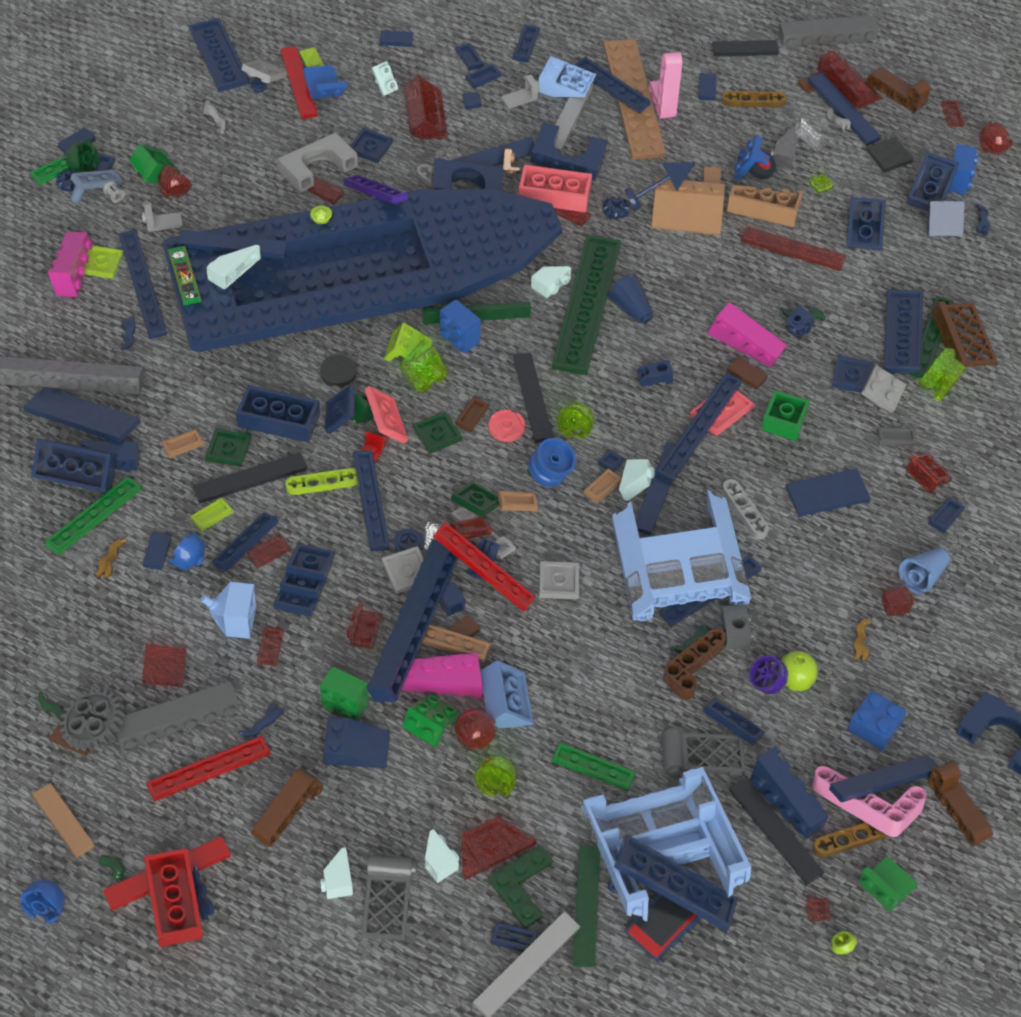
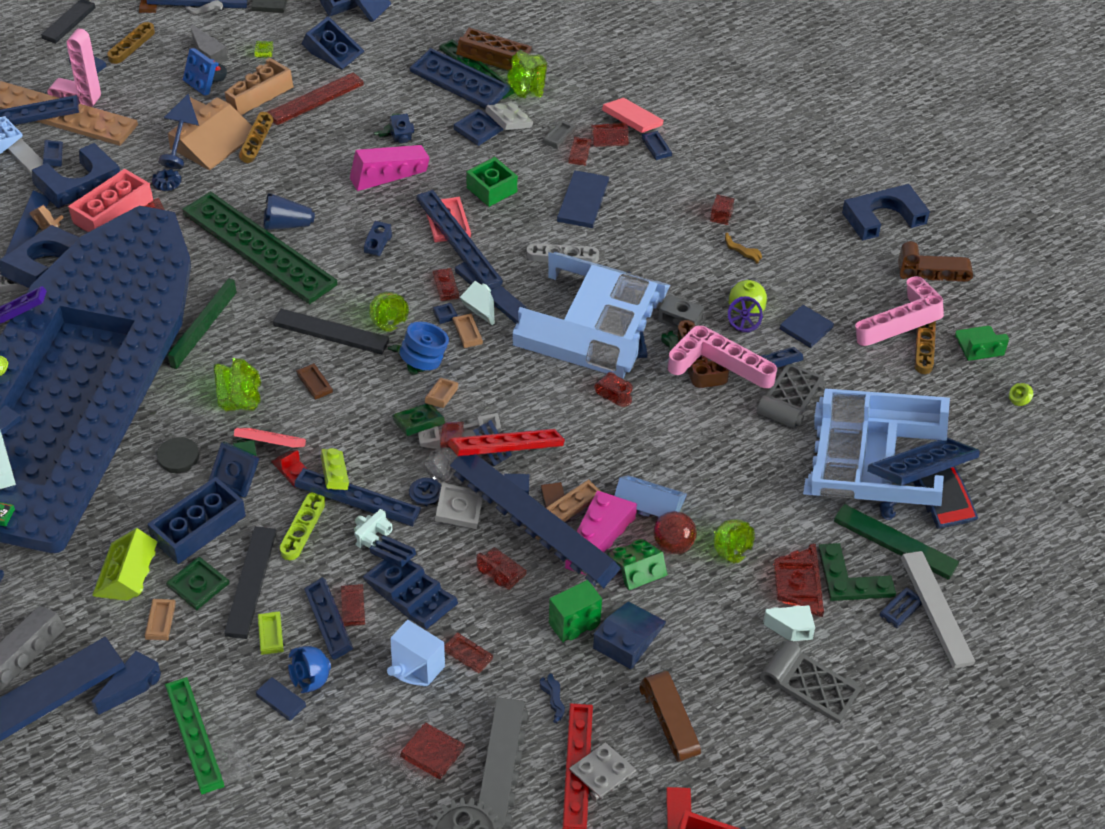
camera: 60 degrees left, 5 degrees down
dark blue brick [31,439,118,492] -> none
pearl gold hair [96,538,126,579] -> none
light aqua slope [320,847,353,899] -> none
lime bracket [383,322,433,368] -> none
dark green tile [412,412,463,454] -> none
blue brick [440,299,481,354] -> none
coral tile [488,410,525,442] -> none
light aqua slope [531,266,571,298] -> none
light grey plate [539,561,579,599] -> none
green tile [551,742,636,791] -> none
reddish brown tile [727,358,768,390] -> none
black tile [729,778,824,885] -> none
dark blue wedge [750,746,829,839] -> none
clear tile [795,118,824,151] -> none
clear red tile [806,898,831,921] -> none
dark blue tile [829,755,938,803] -> none
blue brick [848,690,907,751] -> none
medium blue cone [899,548,950,595] -> none
none -> dark blue tile [43,140,63,167]
none -> lime slope [92,528,157,601]
none -> pearl gold beam [239,112,273,163]
none -> lime plate [320,448,349,490]
none -> light aqua hips [354,509,392,548]
none -> dark blue tile [369,535,416,567]
none -> clear red plate [433,268,459,301]
none -> clear red tile [568,137,592,166]
none -> light grey hinge [569,742,636,801]
none -> clear red piece [594,372,633,407]
none -> coral tile [602,98,664,133]
none -> bright pink beam [668,326,777,388]
none -> dark blue tile [779,305,834,348]

